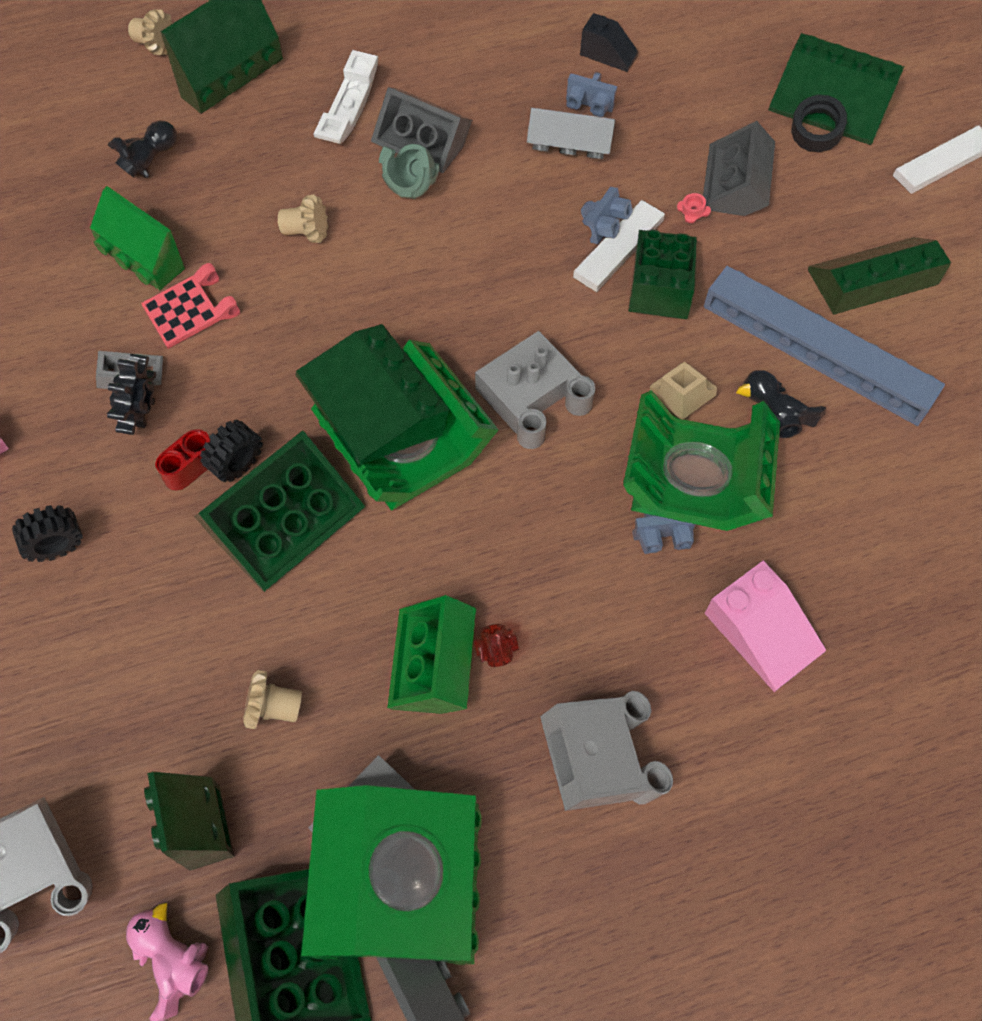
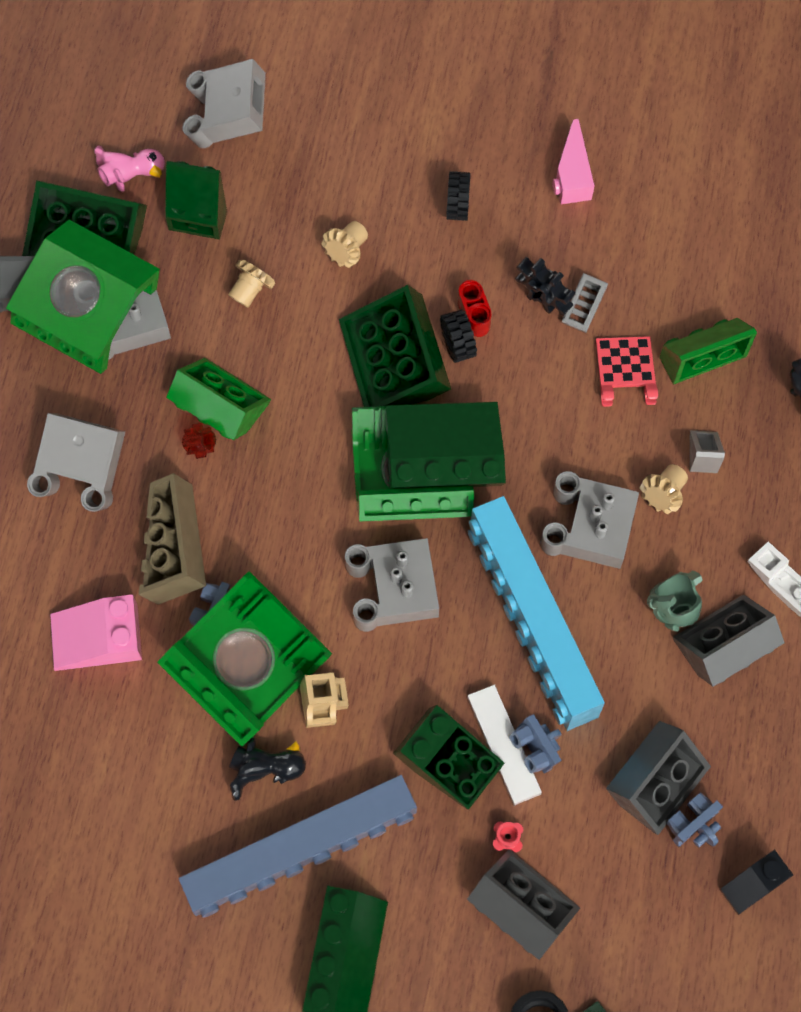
camera: 120 degrees right, 5 degrees up
none -> dark tan wedge [139,473,206,605]
none -> tan gear [321,221,368,268]
none -> medium azure brick [468,496,605,731]
none -> light grey piece [540,471,639,569]
none -> light grey slope [690,430,725,473]

